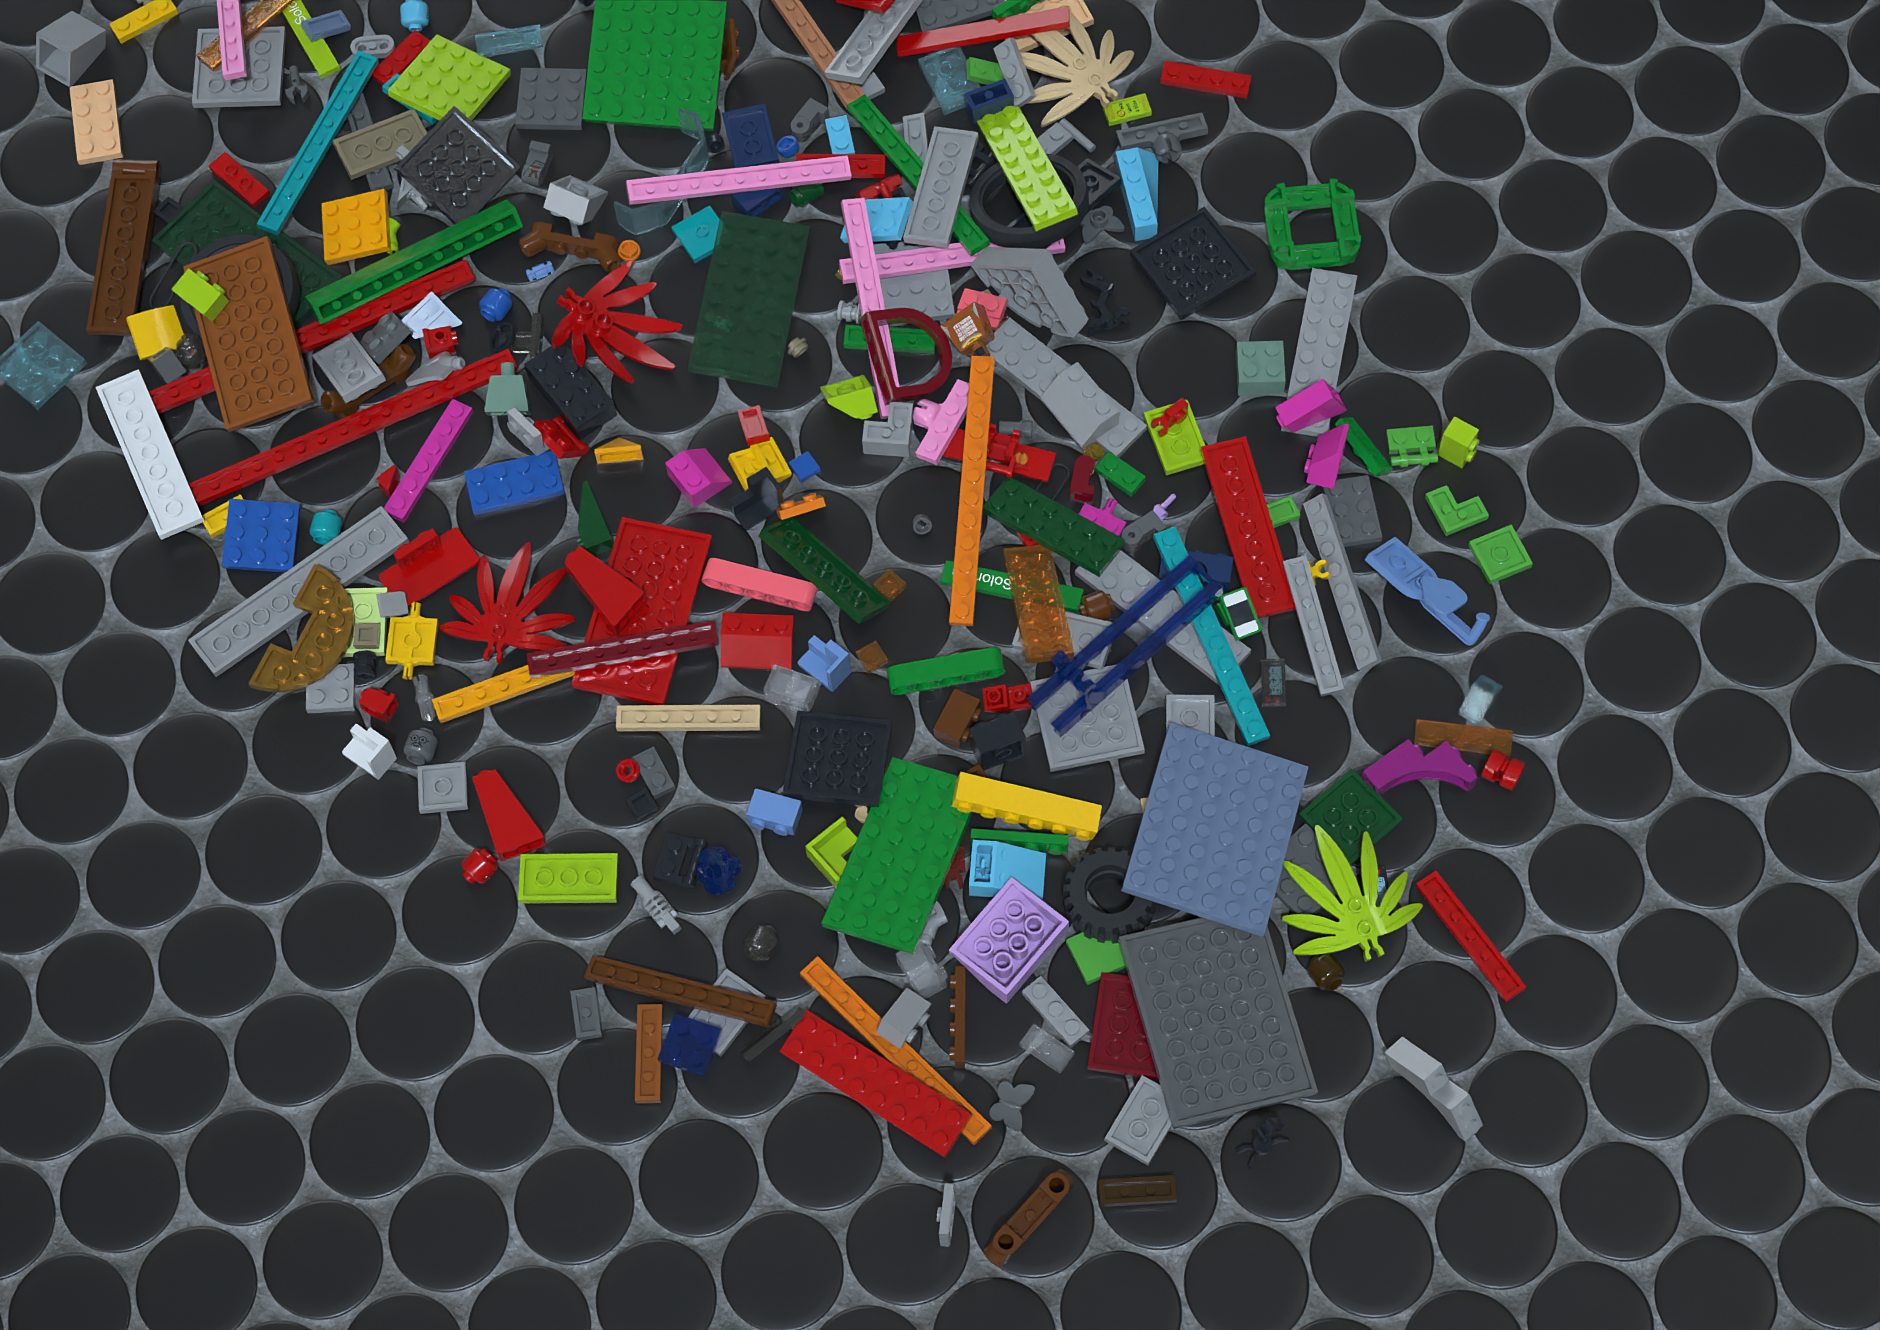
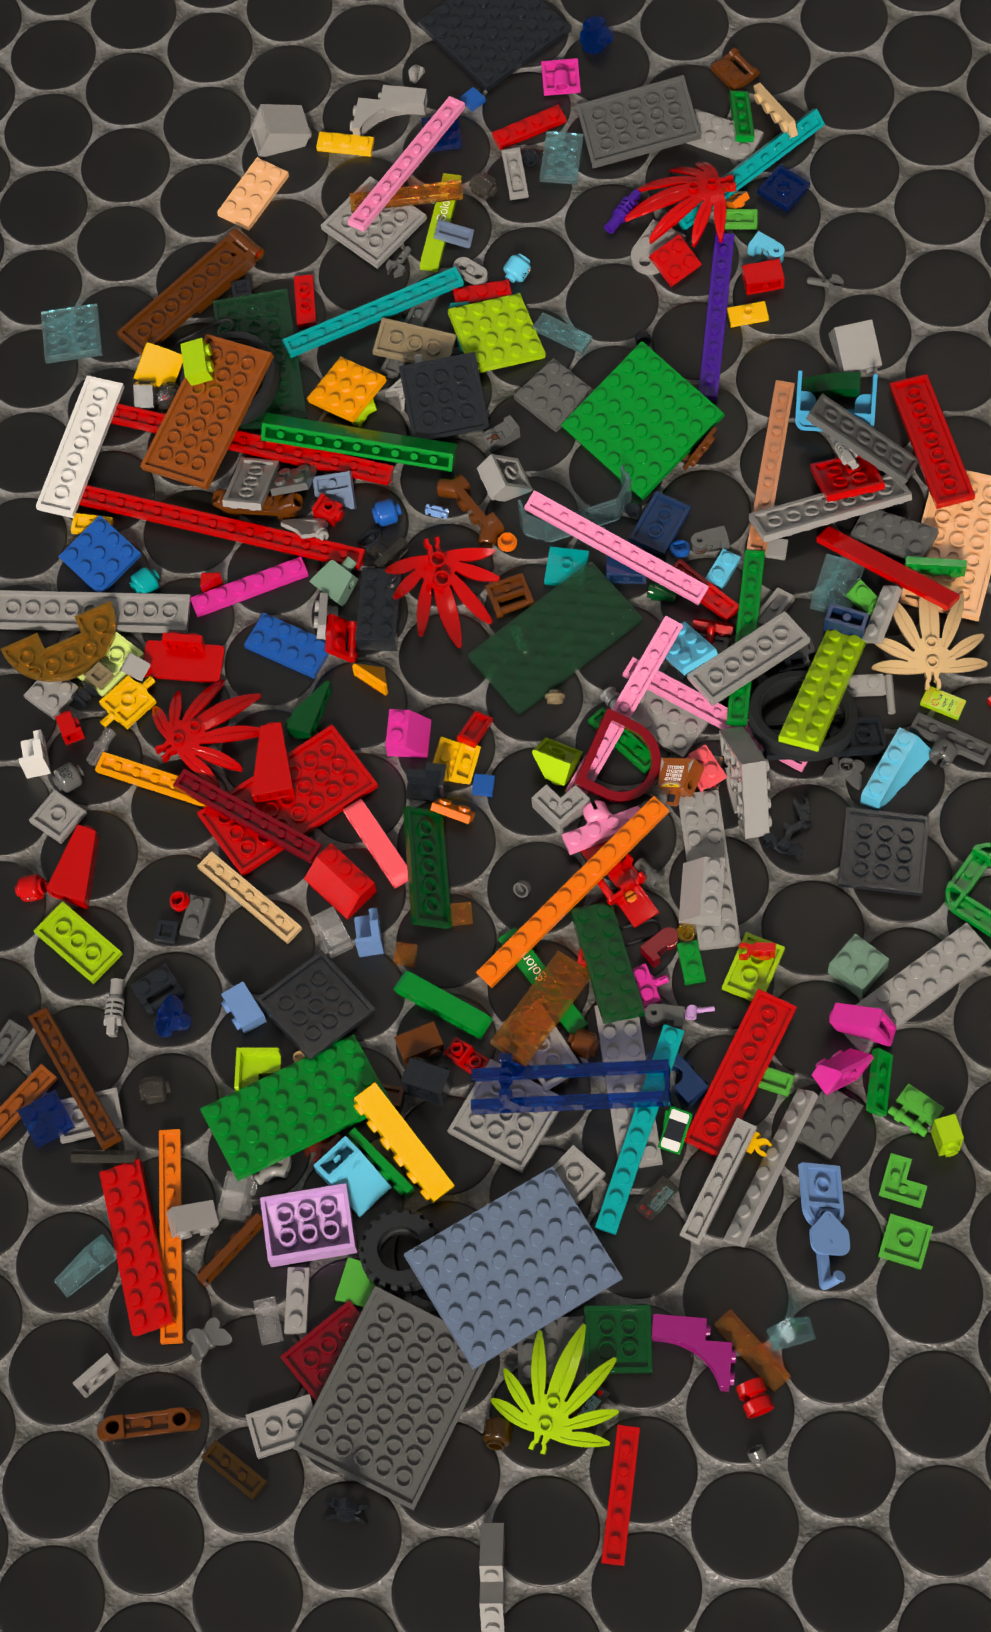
camera: 45 degrees right, 0 degrees up
none -> clear light blue slope [54,1234,117,1298]
none -> reddish brown plate [485,573,535,619]
none -> dark grey hinge [746,1444,767,1464]

